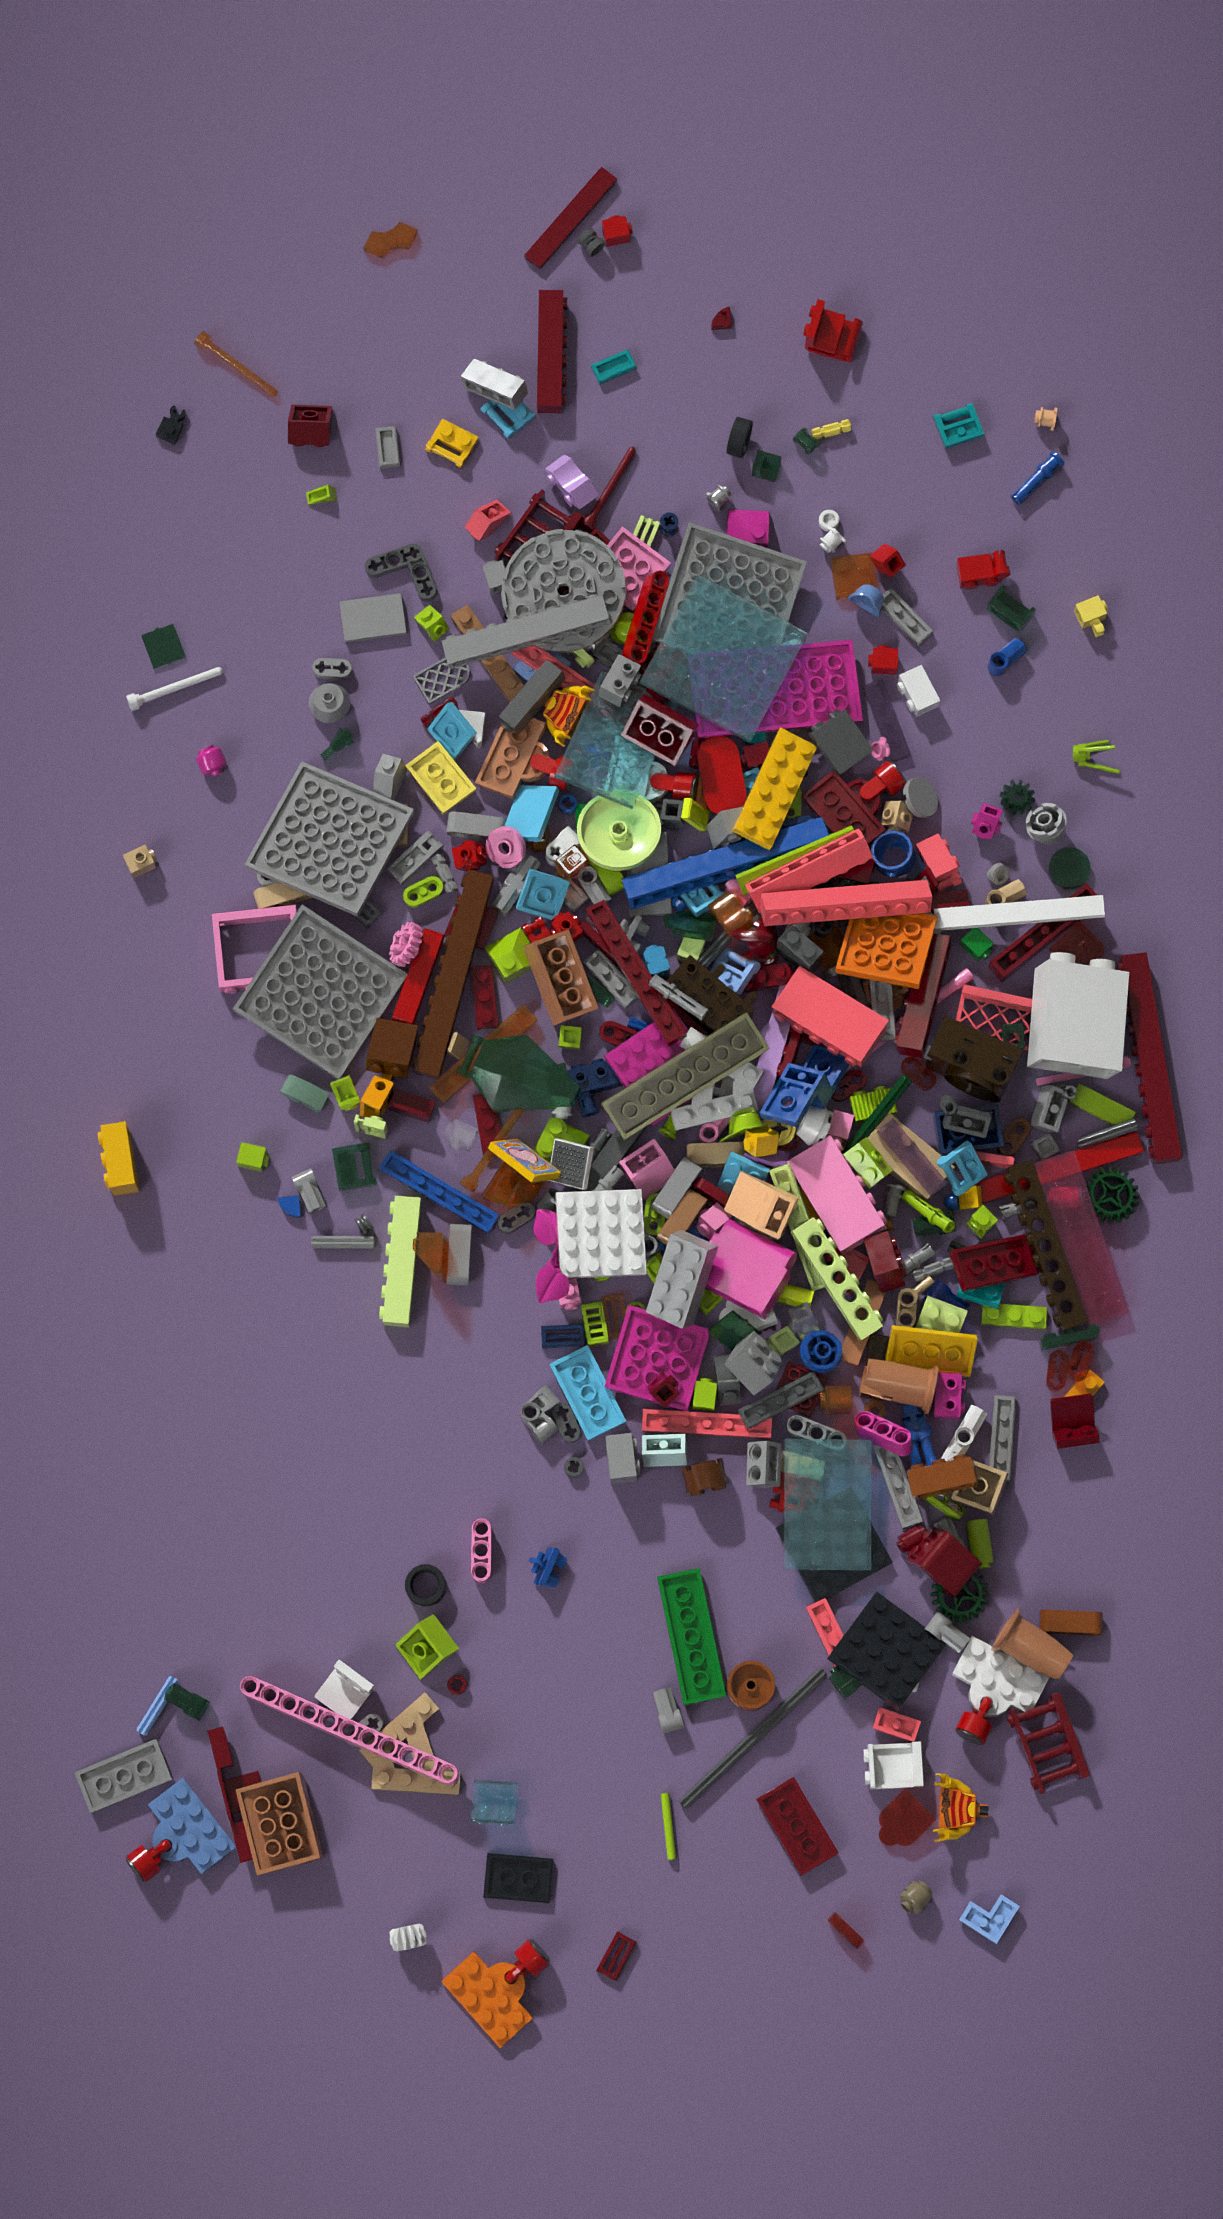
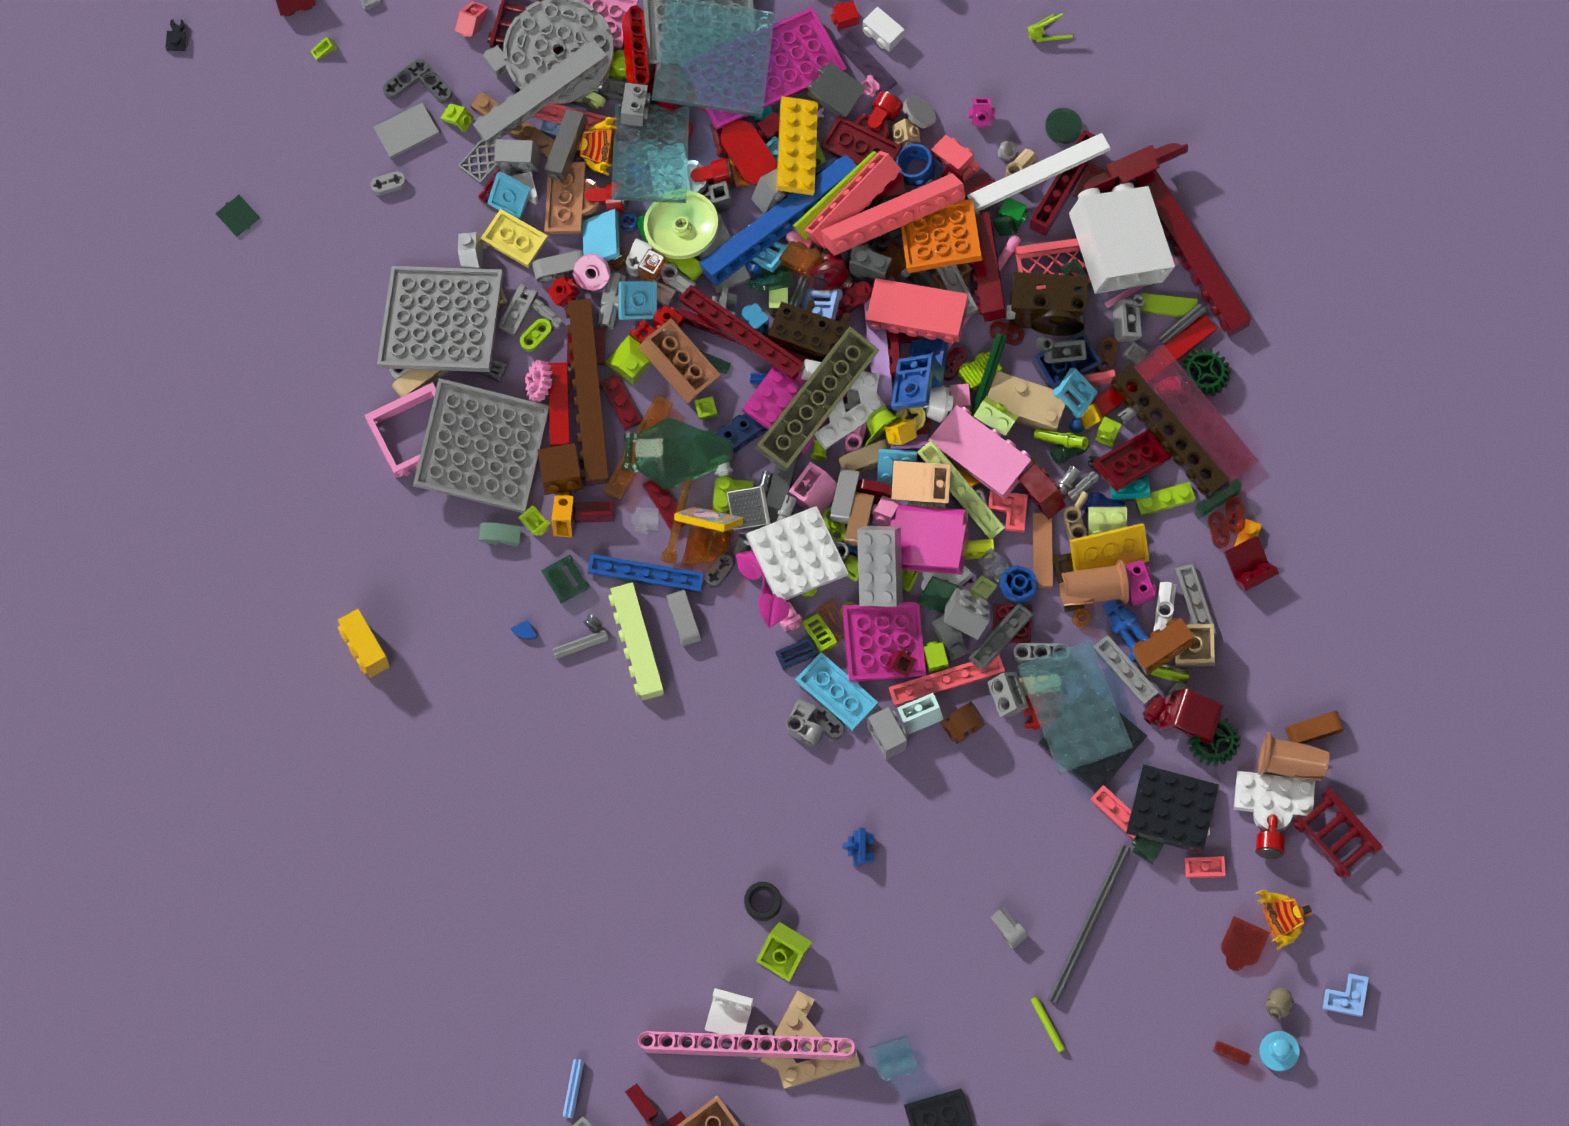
camera: 20 degrees left, 5 degrees down
tan brick [123,845,157,879] -> none
white piece [126,667,223,711] -> none
clear green piece [164,1683,210,1721] -> none
dark pink head [196,745,227,777] -> none
lime brick [236,1142,270,1172] -> none
light grey piece [291,1168,326,1214] -> none
light grey cone [309,683,350,723] -> none
clear green cone [320,727,355,761] -> none
yellowish green plate [354,1114,388,1139] -> none
clear orange slope [413,1232,449,1283] -> none
tan slope [447,1032,470,1060] -> none
dark red bush [447,1675,467,1695] -> none
bright pink beam [471,1518,492,1584] -> none
dark grey bush [564,1457,584,1478] -> none
dark blue bush [577,1091,600,1118] -> none
light grey tile [583,949,639,1010] -> none
dark red plate [599,1021,638,1047] -> none
dark red slope [620,694,699,766] -> none
light grey pin [648,974,709,1021] -> none
green plate [657,1568,726,1706] -> none
neon yellow tile [681,798,710,831] -> none
dark orange wheel [727,1660,775,1711] -> none
dark red plate [756,1777,839,1876] -> none
yellowish green brick [790,1217,883,1340] -> none
clear orange brick [820,1386,852,1415] -> none
dark pink beam [855,1411,913,1456] -> none
white panel [863,1741,924,1790] -> none
tile [877,1118,948,1198] -> none
light grey pin [883,1184,906,1217] -> none
light grey piece [924,1612,971,1654] -> none
lime brick [966,1519,994,1569] -> none
clear green gear [999,780,1035,816] -> none
light grey cone [1026,803,1067,845] -> none
none -> light grey brick [494,139,541,174]
none -> clear green plate [993,216,1018,236]
none -> dark red piece [1083,143,1188,191]
none -> medium azure plate [1259,1031,1300,1072]

